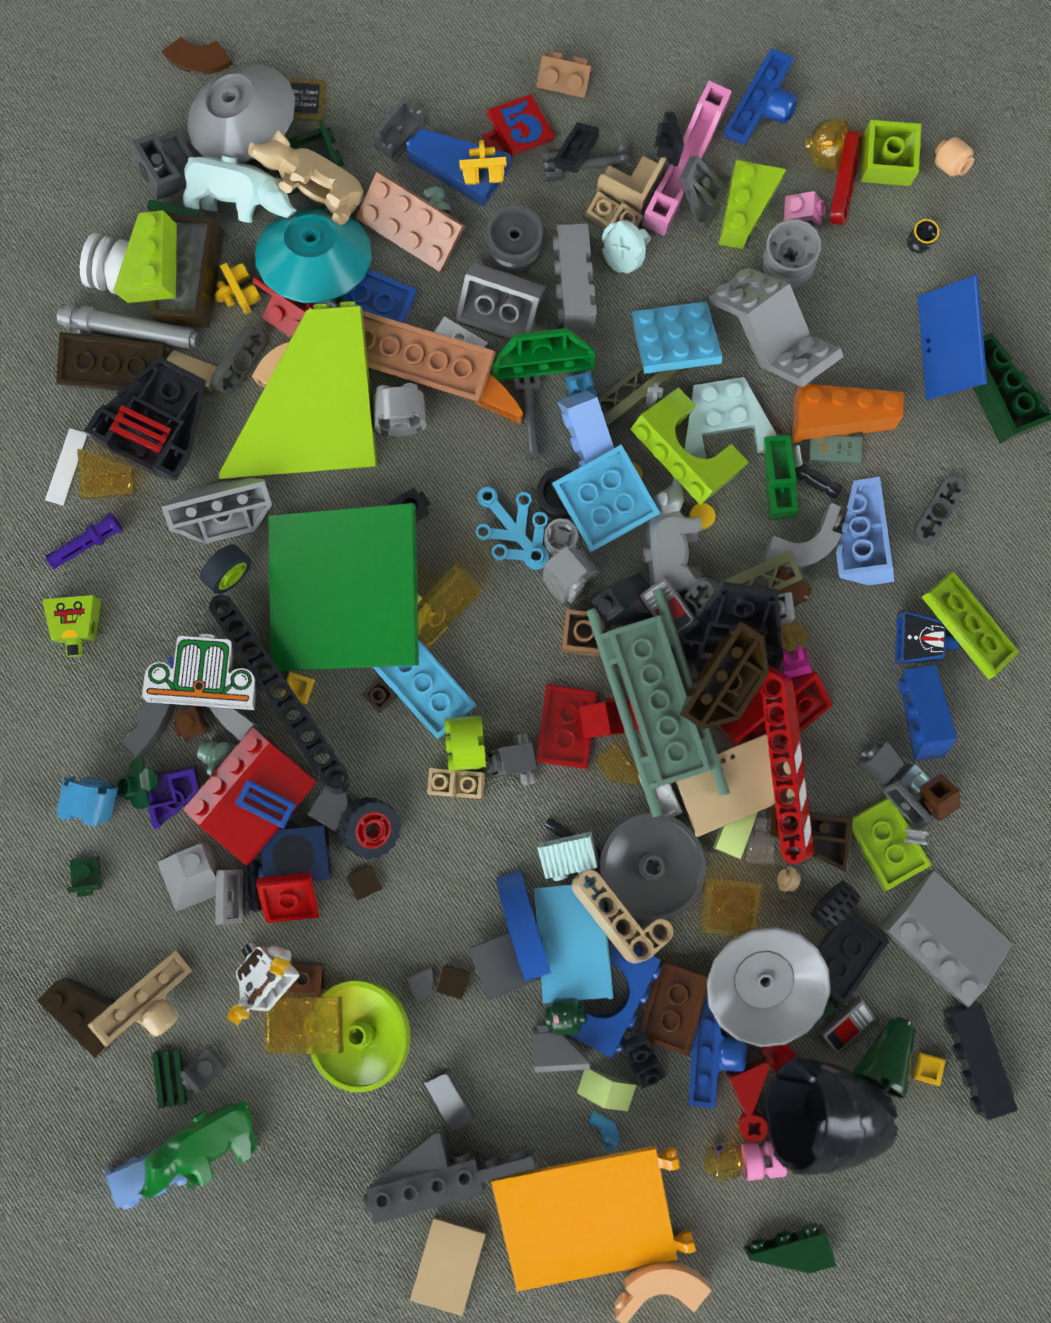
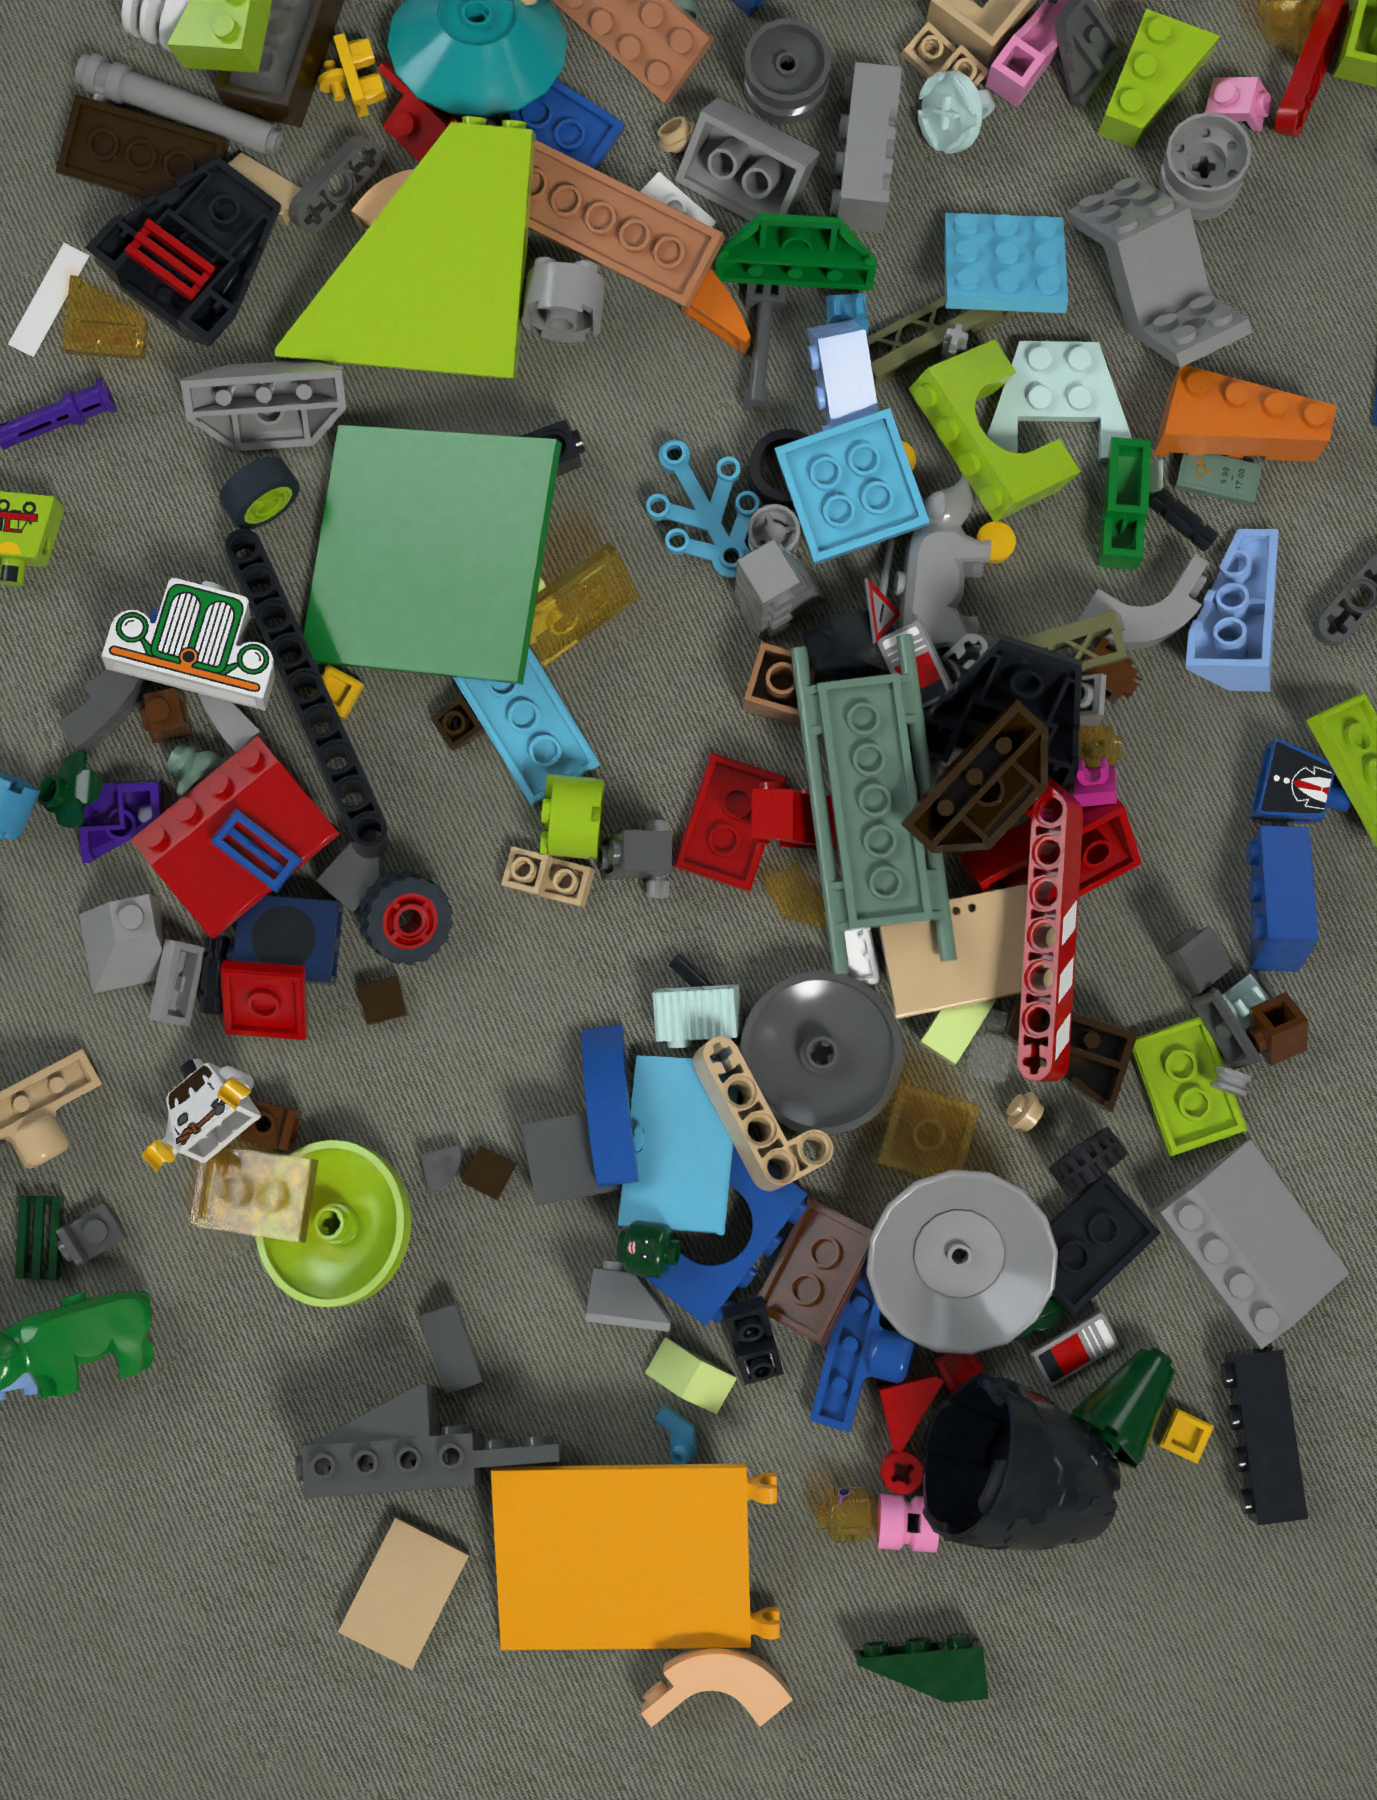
camera: 15 degrees right, 0 degrees up
none -> tan plate [657,116,695,153]
none -> light grey piece [865,539,900,644]

